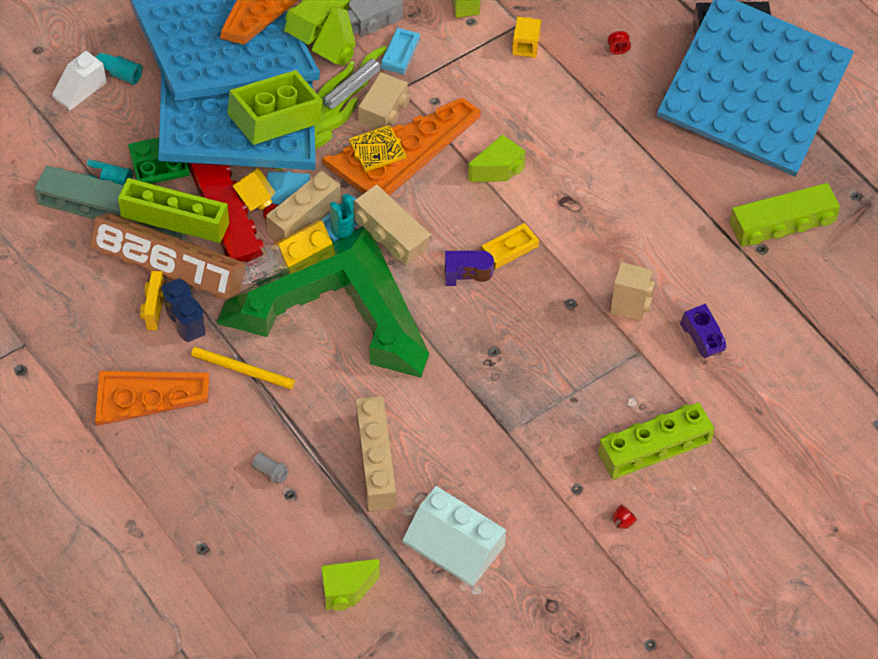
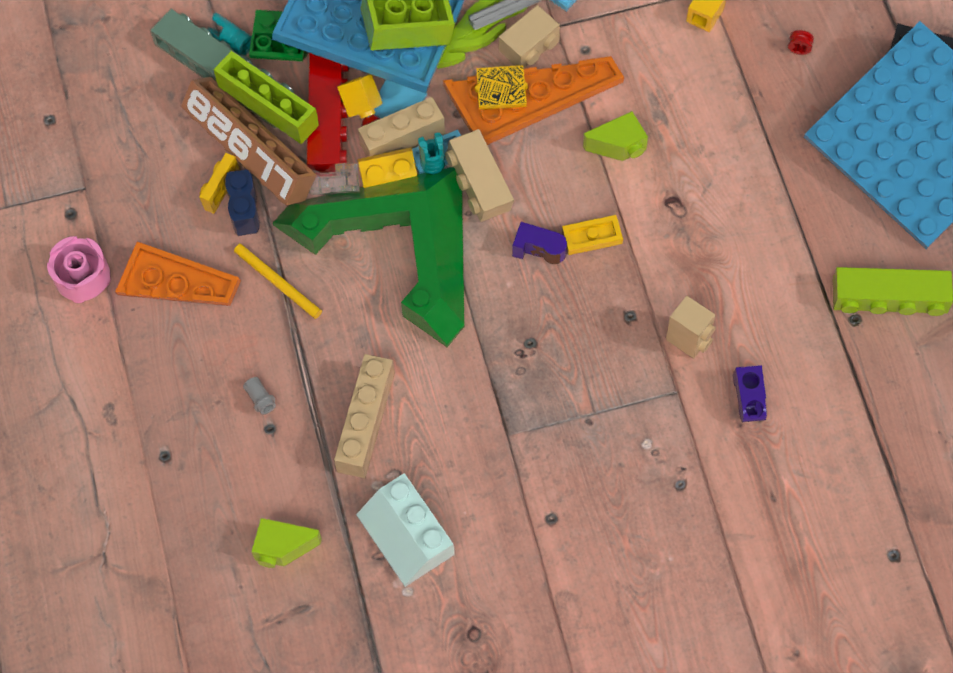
camera: 25 degrees right, 10 degrees up
lime brick [598,402,715,480] -> none
red hinge [613,504,638,529] -> none
none -> bright pink brick [47,236,111,303]

